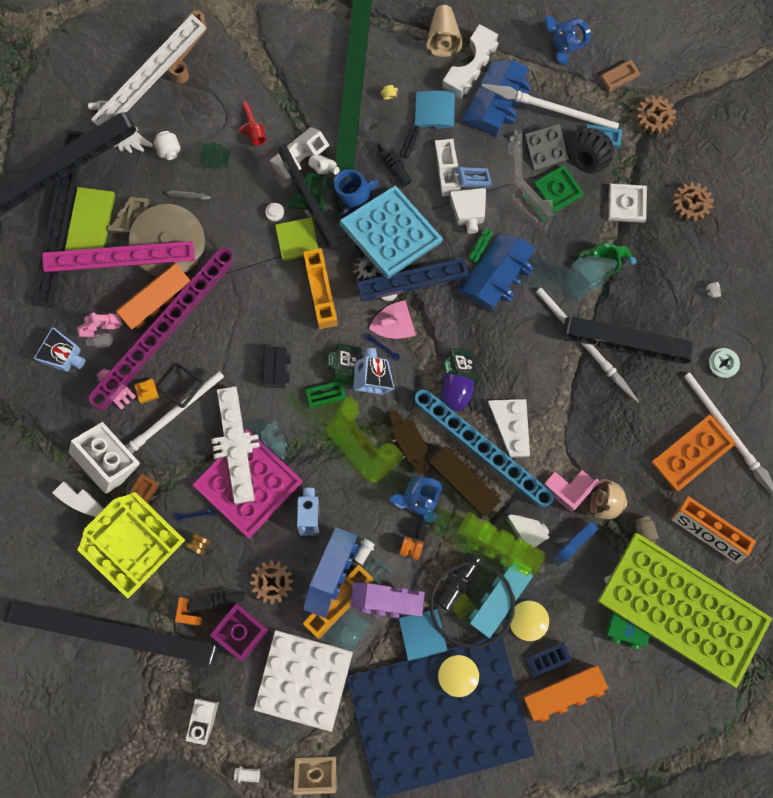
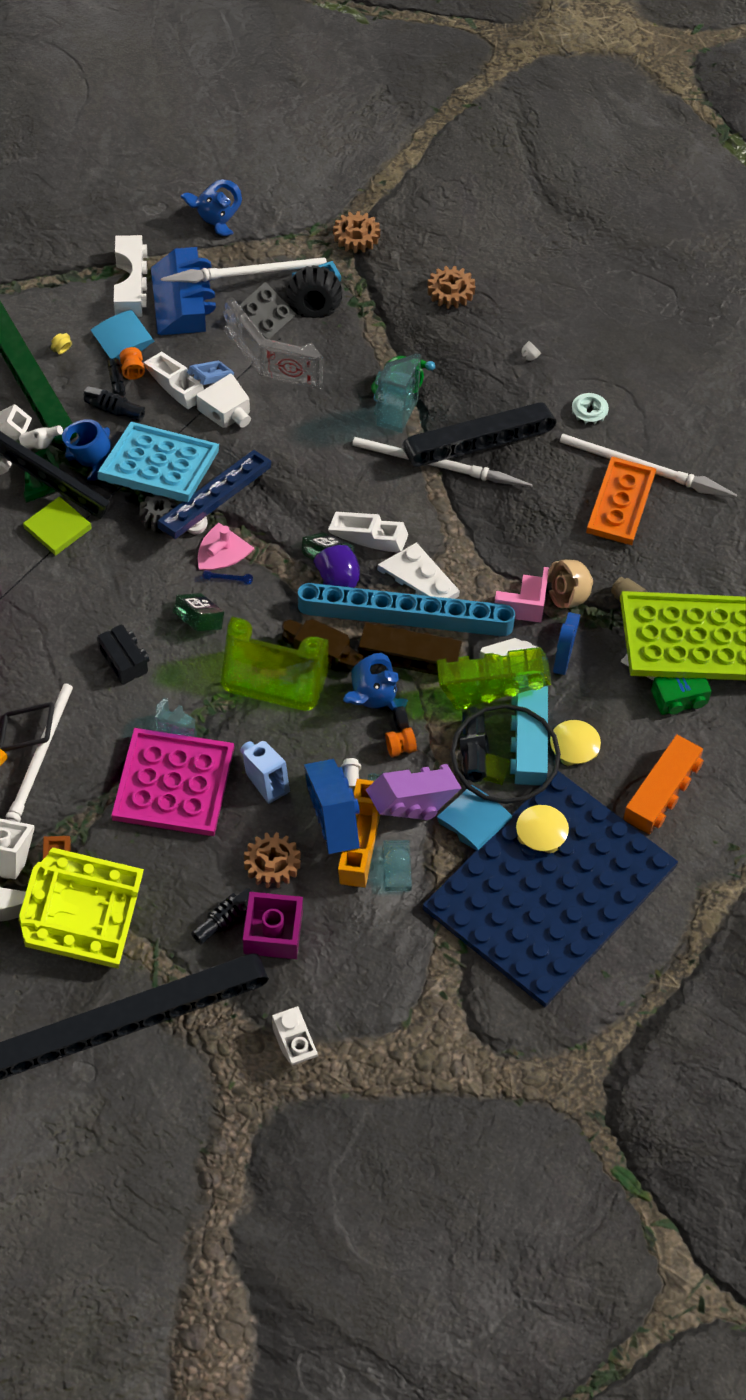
camera: 35 degrees left, 20 degrees down
clear blue hinge [175,508,215,521] -> none
orange panel [175,597,203,626] -> none
pearl gold wheel [186,533,211,556] -> none
white hinge [211,387,260,504] -> none
white pin [234,766,260,783] -> none
white plate [254,630,353,732] -> none
white plate [265,203,284,221] -> none
tan slope [294,757,337,795] -> none
light orange arch [303,248,338,329] -> none
green tile [305,380,347,409] -> none
torso [353,348,394,395] -> none
tan cone [426,5,462,57] -> none
blue piece [458,233,535,313] -> none
green axle [468,228,493,263] -> none
dark blue slope [525,642,572,677] -> none
green tile [533,165,584,214] -> none
medium nougat tile [600,60,640,93] -> none
white tile [608,184,647,223] -> none
orange brick [671,496,756,565] -> none
none -> orange wheel [119,347,145,380]
none -> white slope [328,512,408,553]

